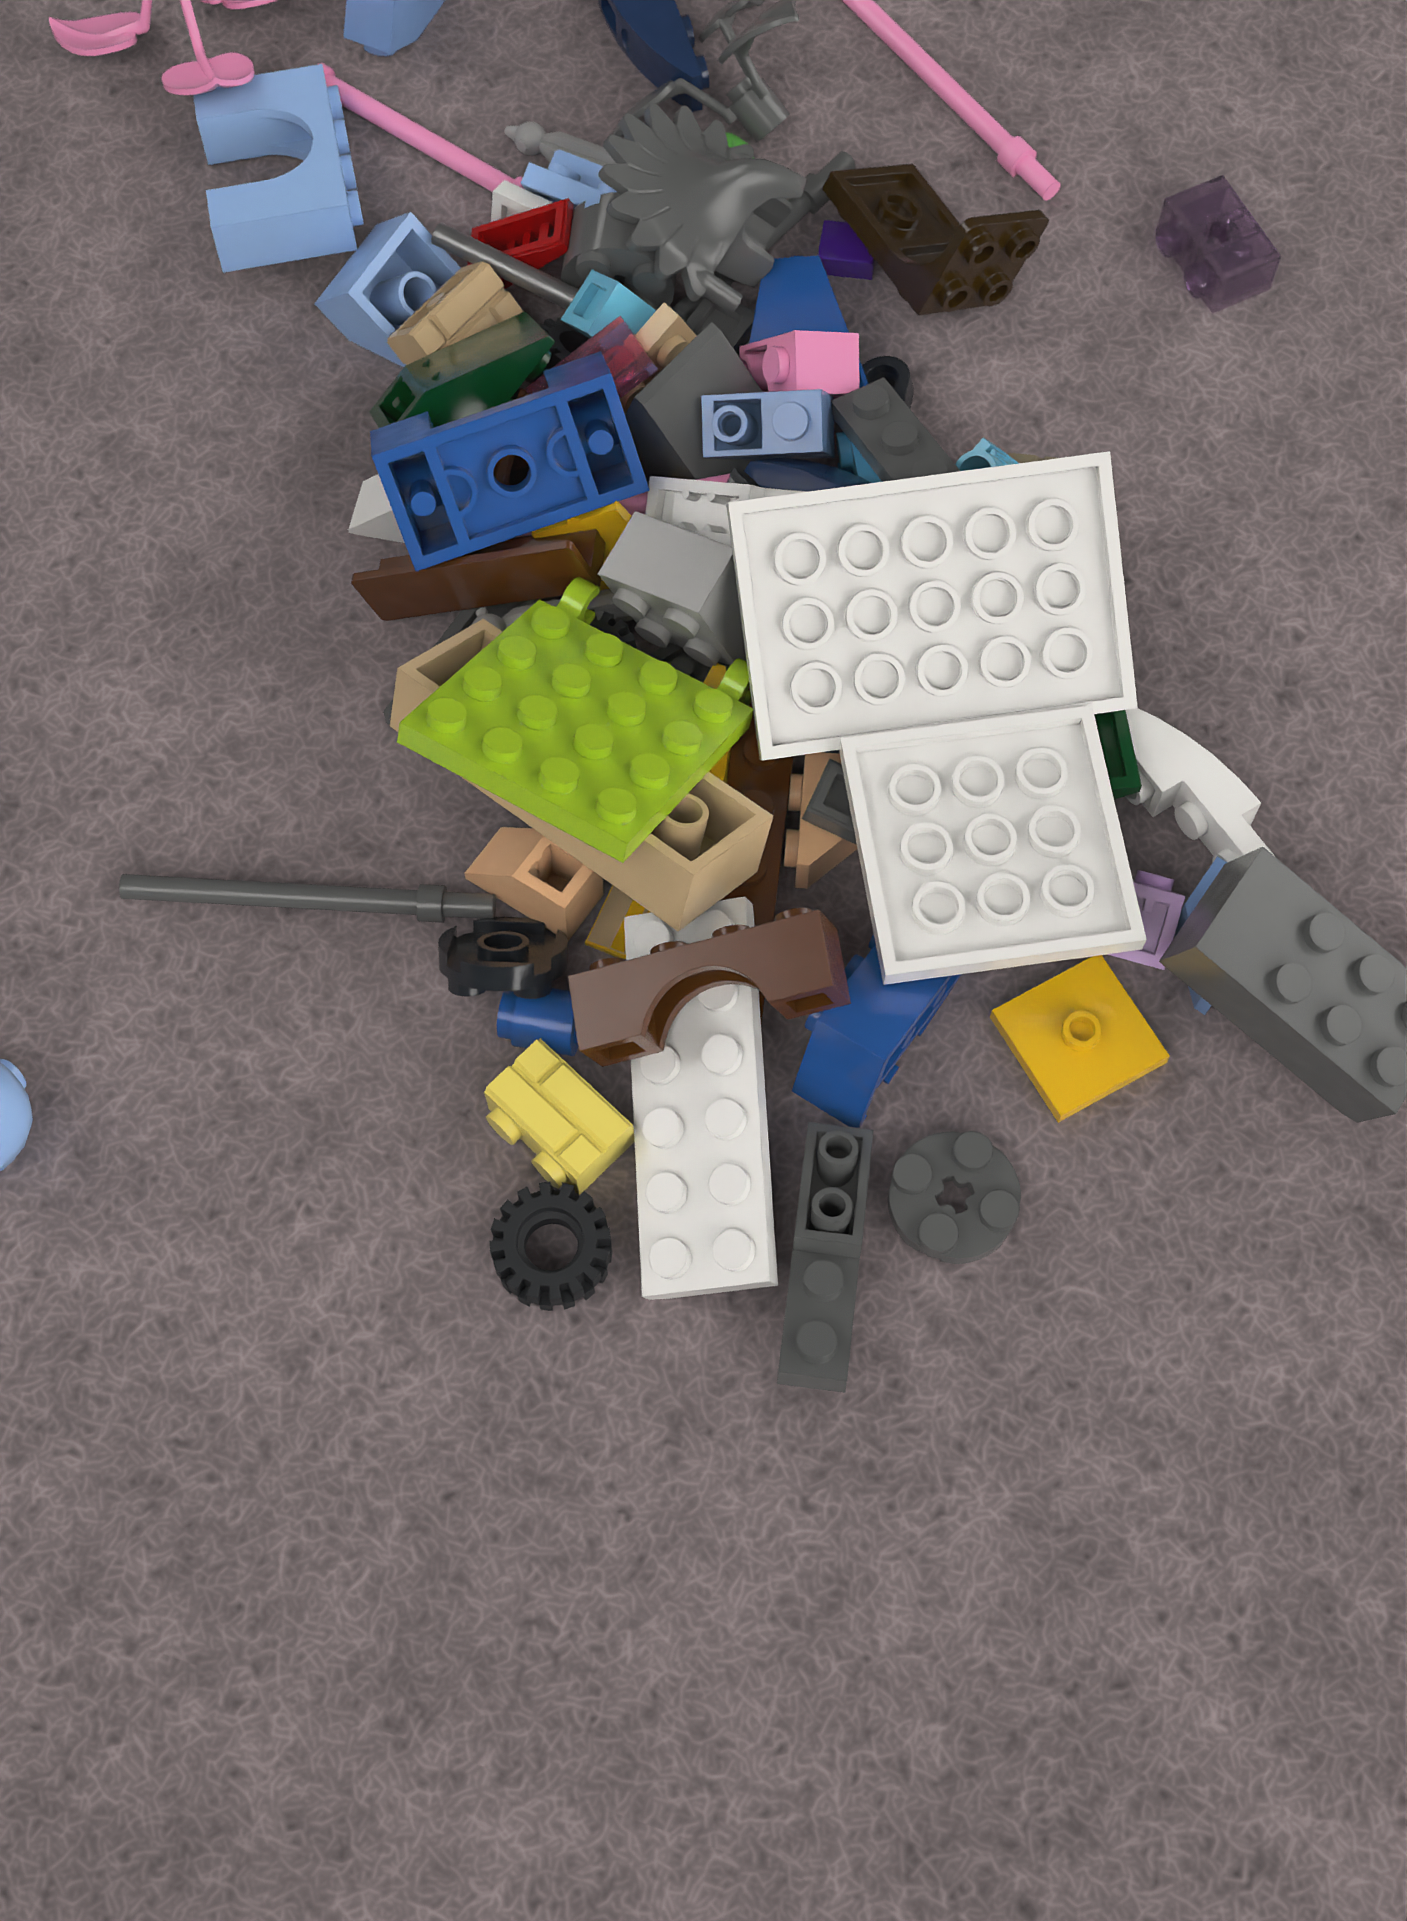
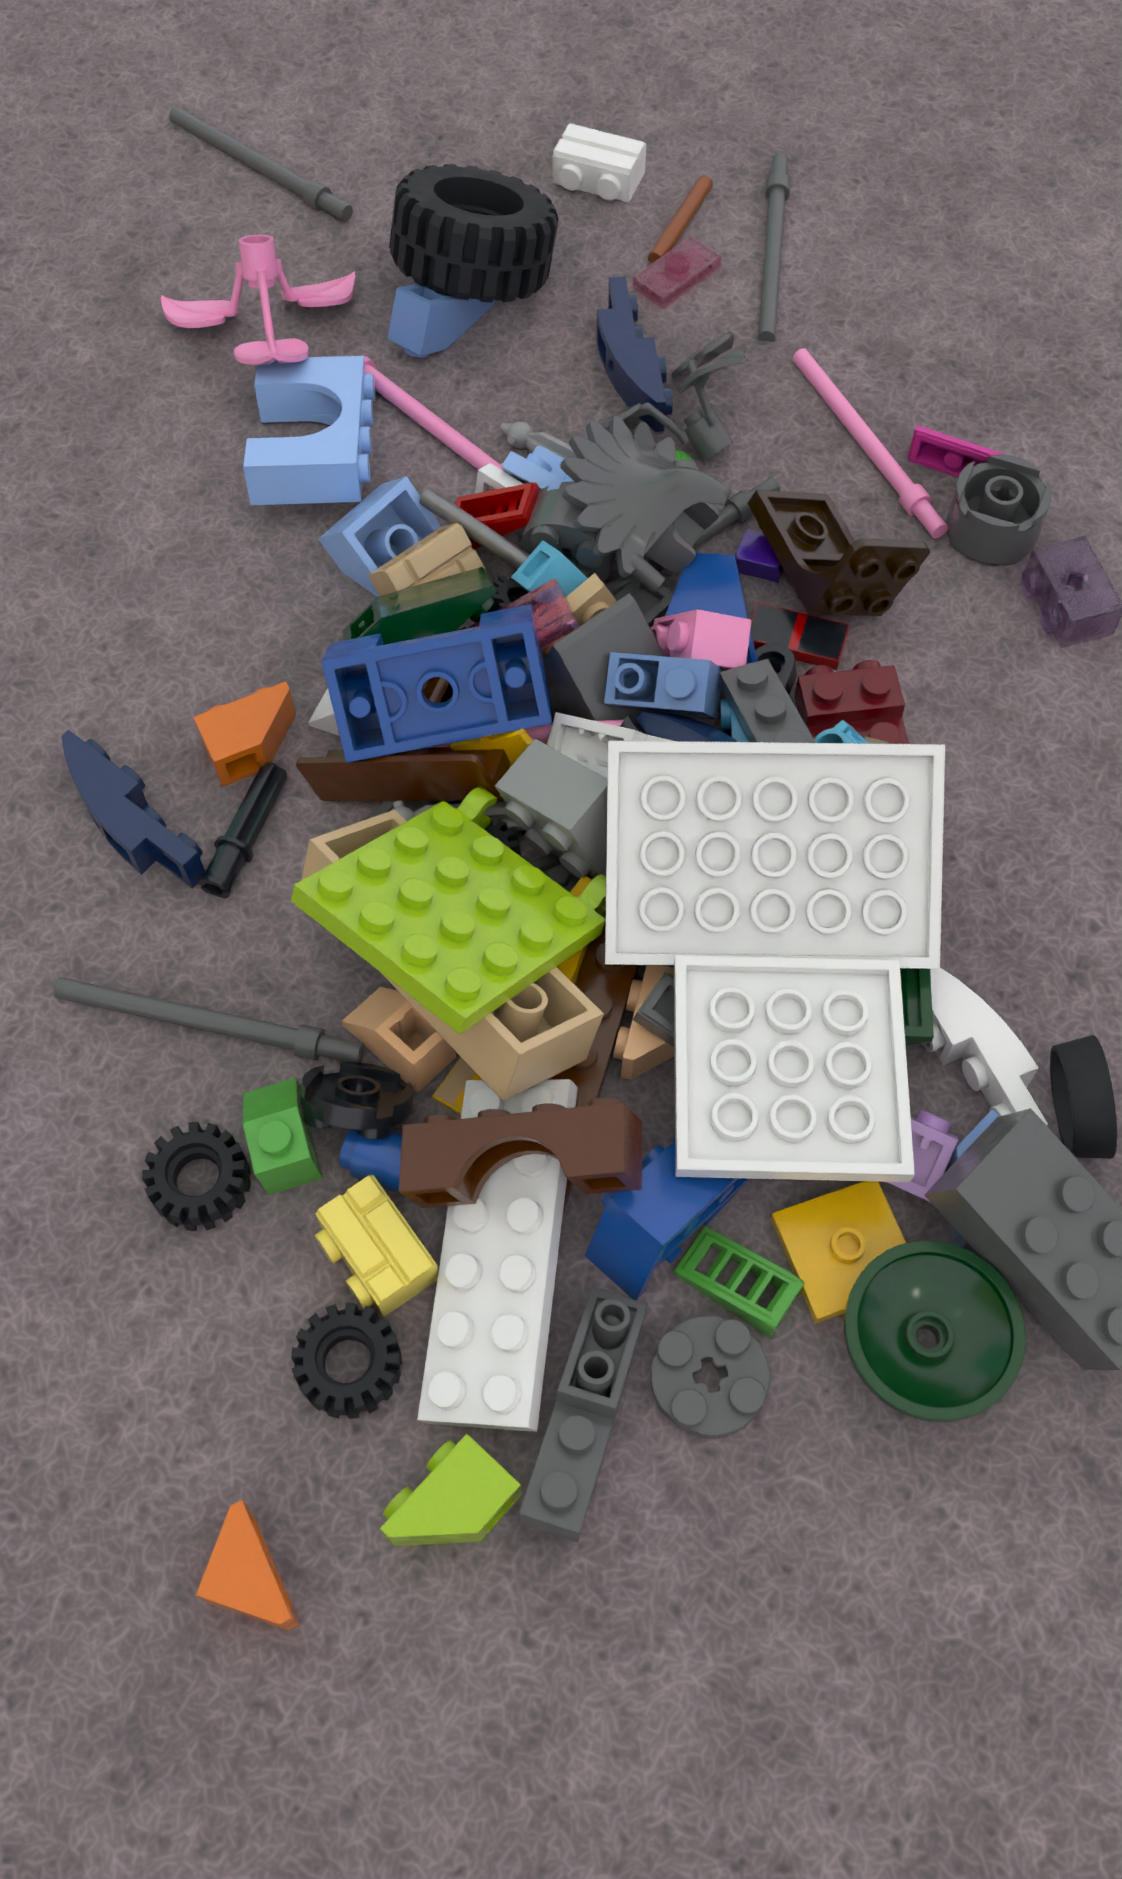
camera: 10 degrees right, 5 degrees down
none -> dark blue slope [61,730,205,889]
none -> black tyre [142,1122,251,1231]
none -> orange slope [193,681,296,787]
none -> orange slope [195,1500,300,1631]
none -> black axle [198,762,287,899]
none -> bright green slope [243,1077,323,1194]
none -> lime slope [380,1434,522,1546]
none -> bright green slope [673,1226,805,1339]
none -> black tile [751,602,850,670]
none -> dark red plate [794,660,909,744]
none -> dark green dish [844,1240,1026,1422]
none -> dark pink slope [907,425,1004,477]
none -> dark grey brick [946,454,1052,566]
none -> black tyre [1050,1035,1117,1159]

